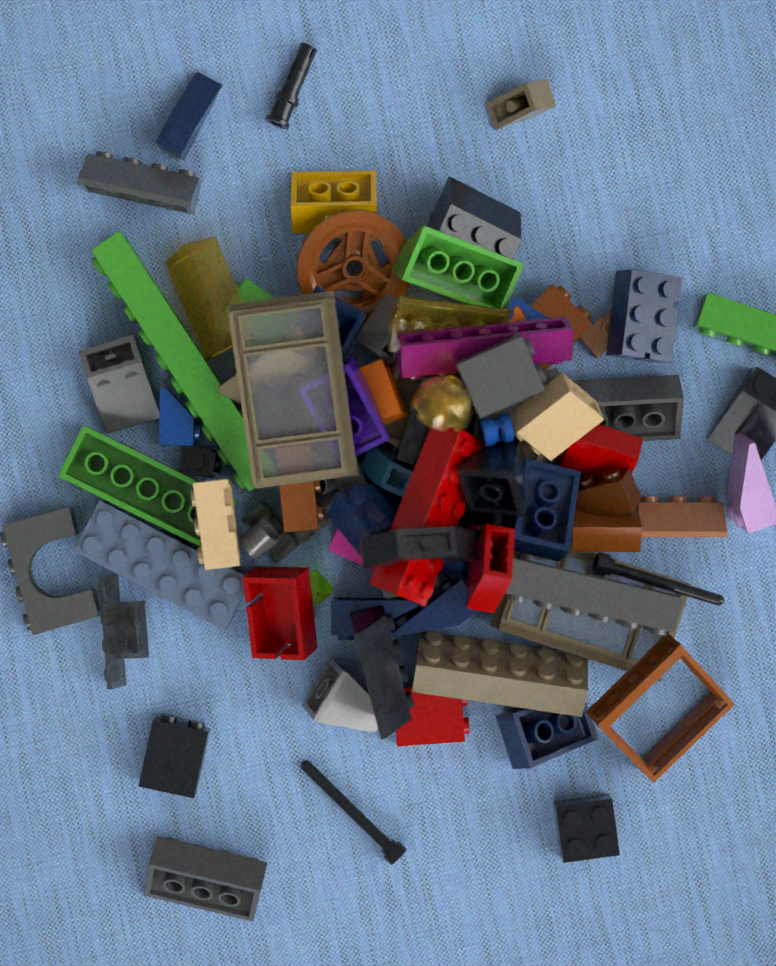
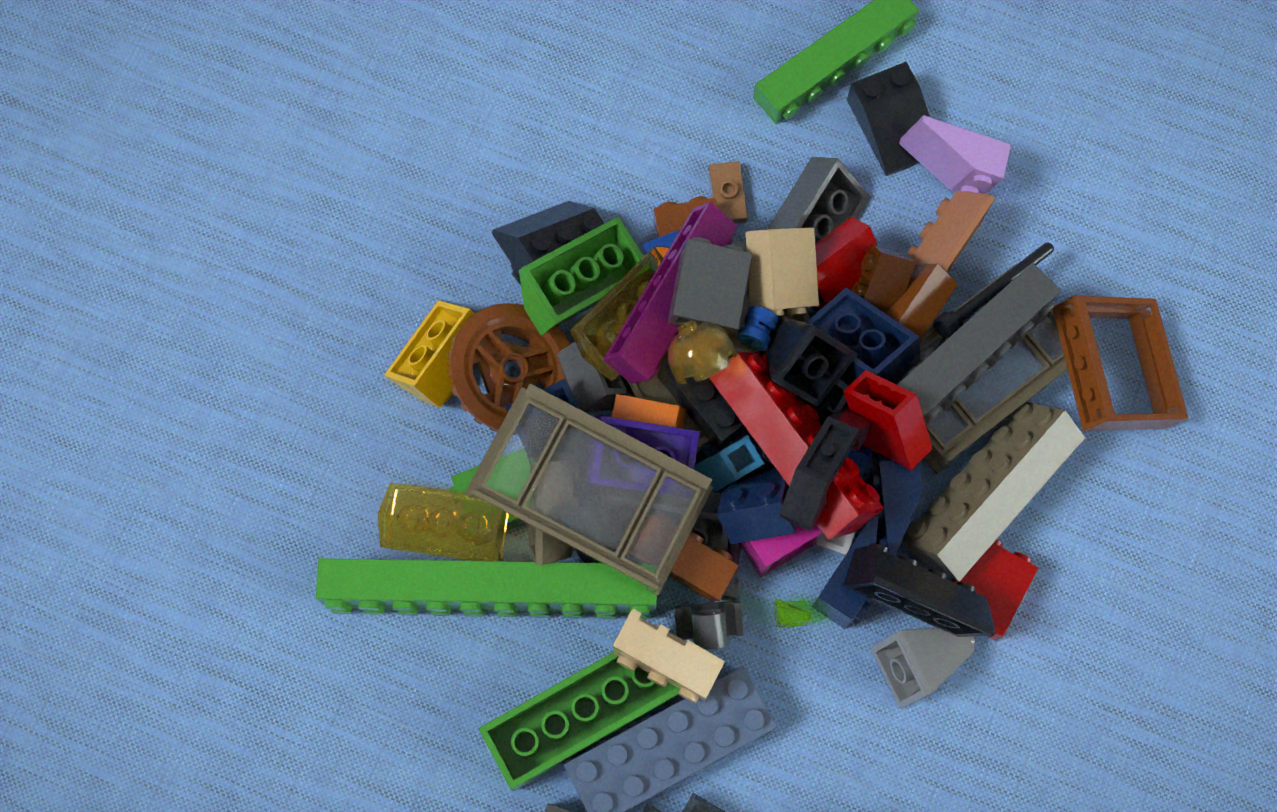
camera: 55 degrees left, 15 degrees down
dark grey slope [77,151,202,215] -> none
dark grey slope [79,335,160,434] -> none
dark blue slope [156,72,223,160] -> none
blue slope [159,388,201,446] -> none
black bracket [180,446,222,478] -> none
red piece [242,566,317,660] -> none
black pin [265,43,317,130] -> none
black piece [301,760,407,865] -> none
dark tan slope [486,79,556,130] -> none
dark blue slope [495,702,598,769] -> none
black brick [553,794,620,863] -> none
piece [606,269,682,363] -> none

